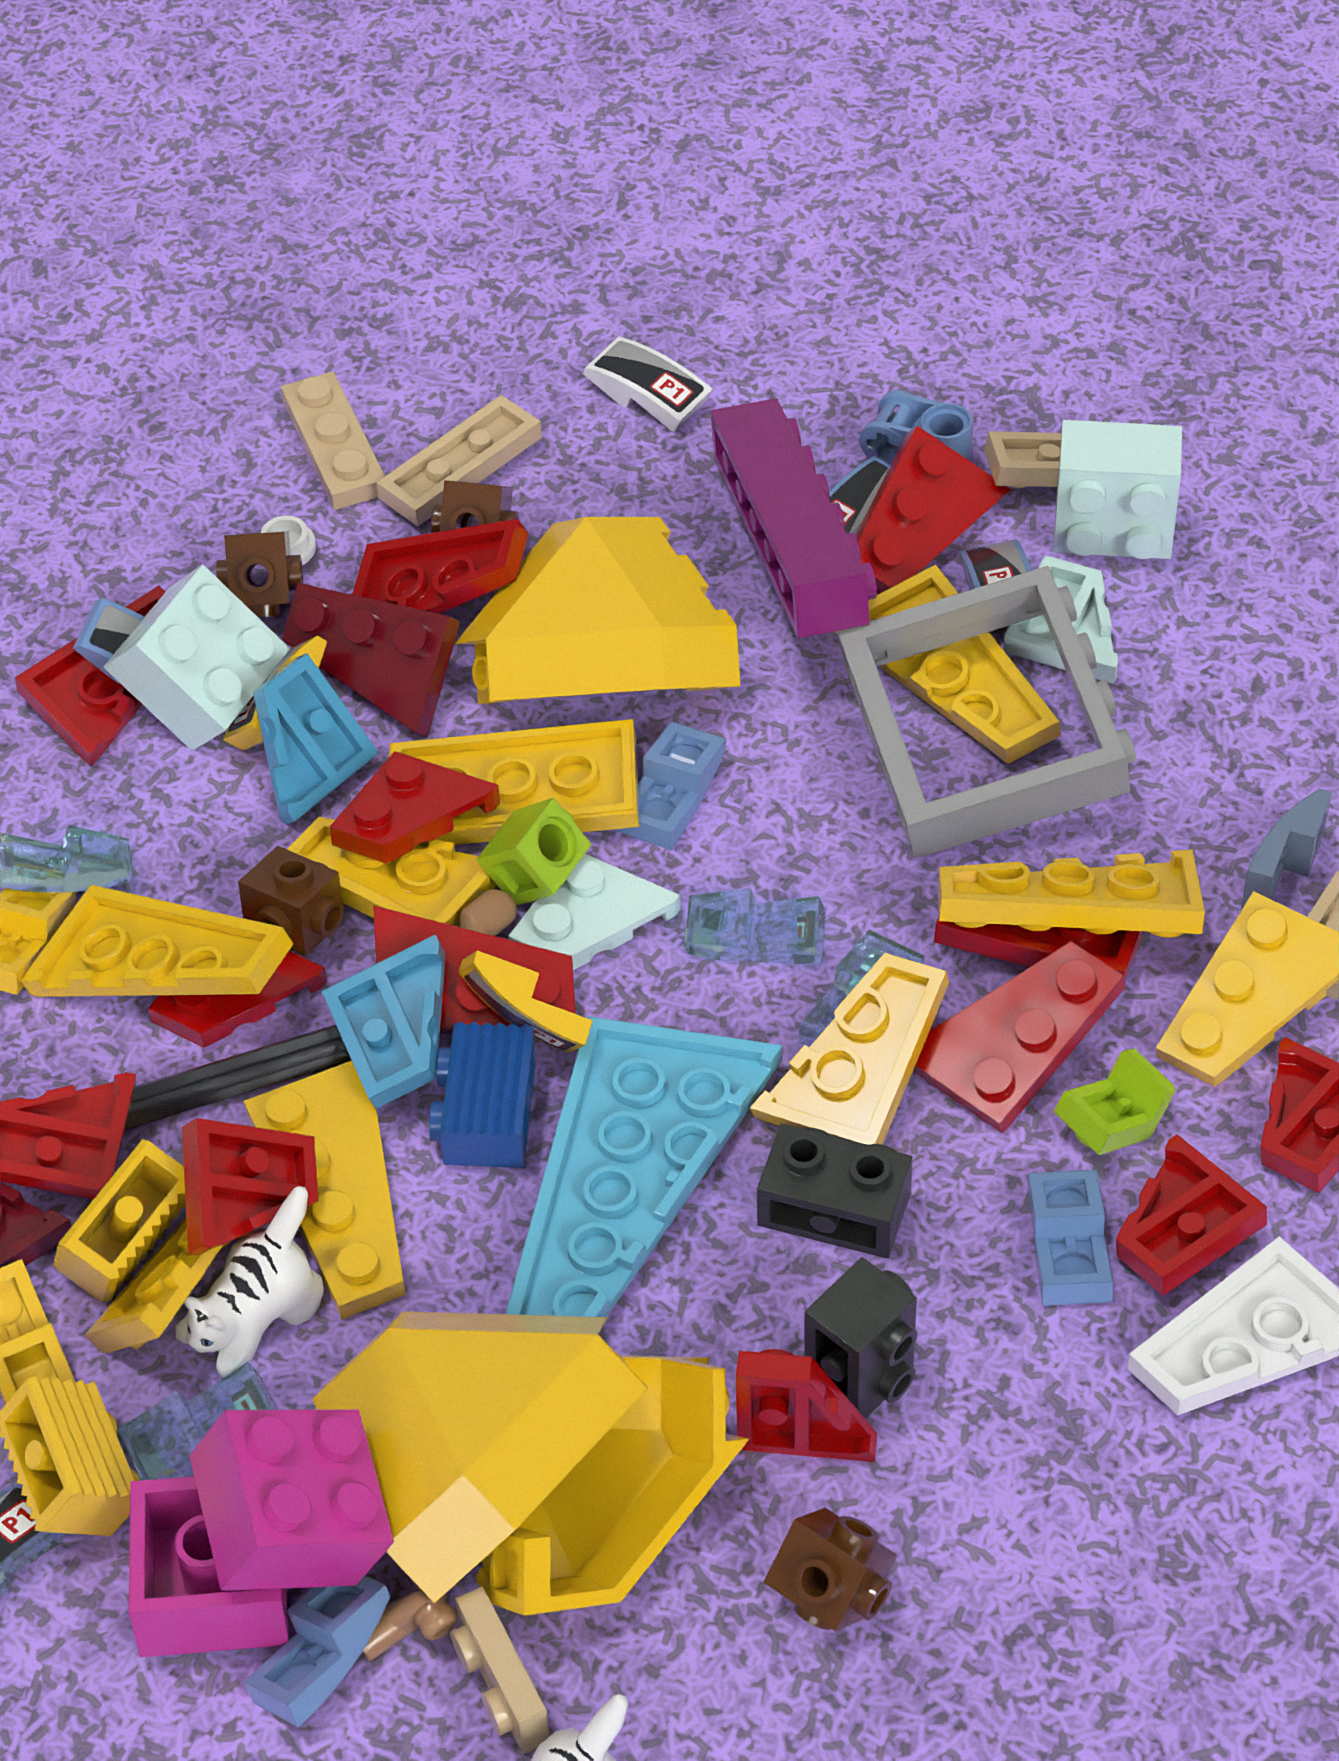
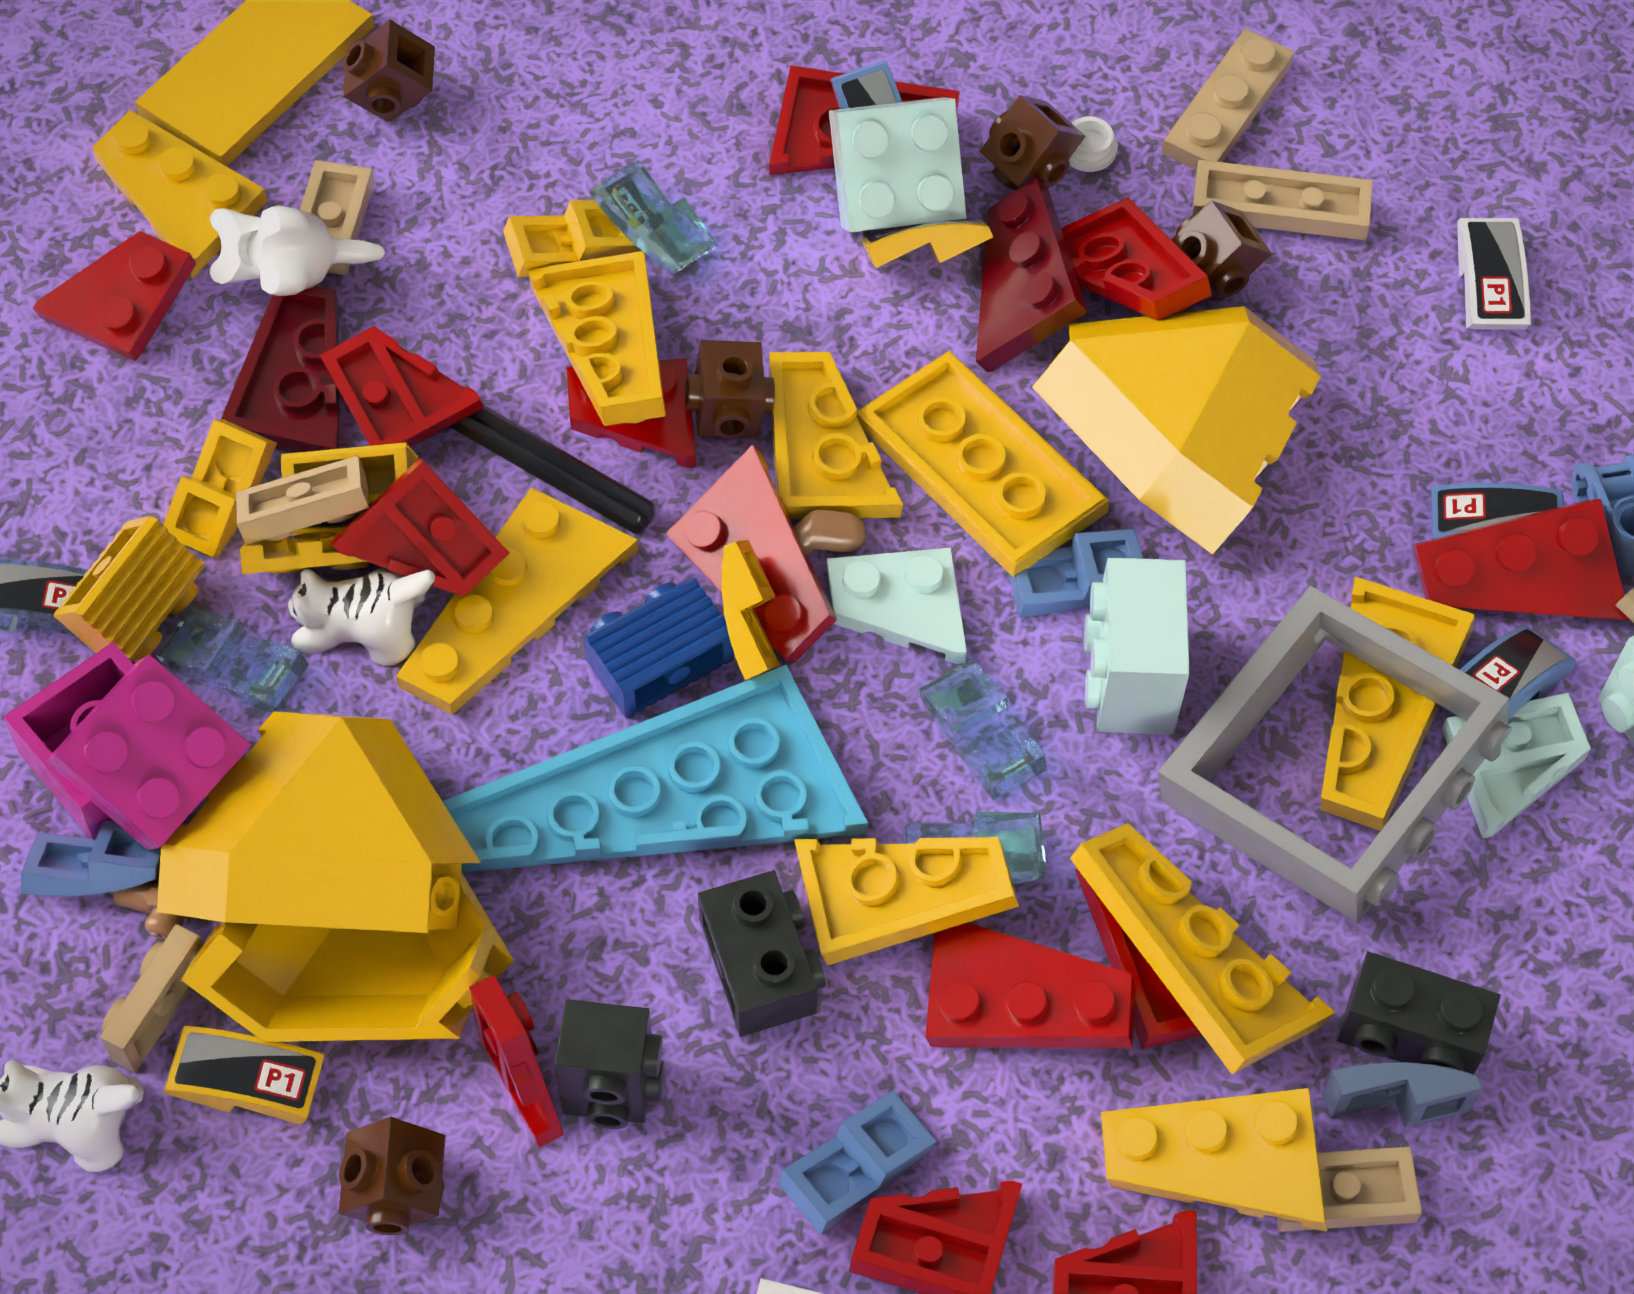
camera: 50 degrees right, 10 degrees up
dark azure wing [253,653,379,825] -> none
dark azure wing [321,935,446,1109] -> none
red wing [329,751,500,864] -> none
lime brick [476,798,592,906] -> none
magenta brick [710,398,877,638] -> none
lime bracket [1053,1048,1176,1155] -> none
none -> slope [163,1026,325,1124]
none -> tan plate [236,455,369,545]
none -> light aqua brick [1084,558,1189,734]
none -> pearl dark grey brick [1337,951,1501,1074]

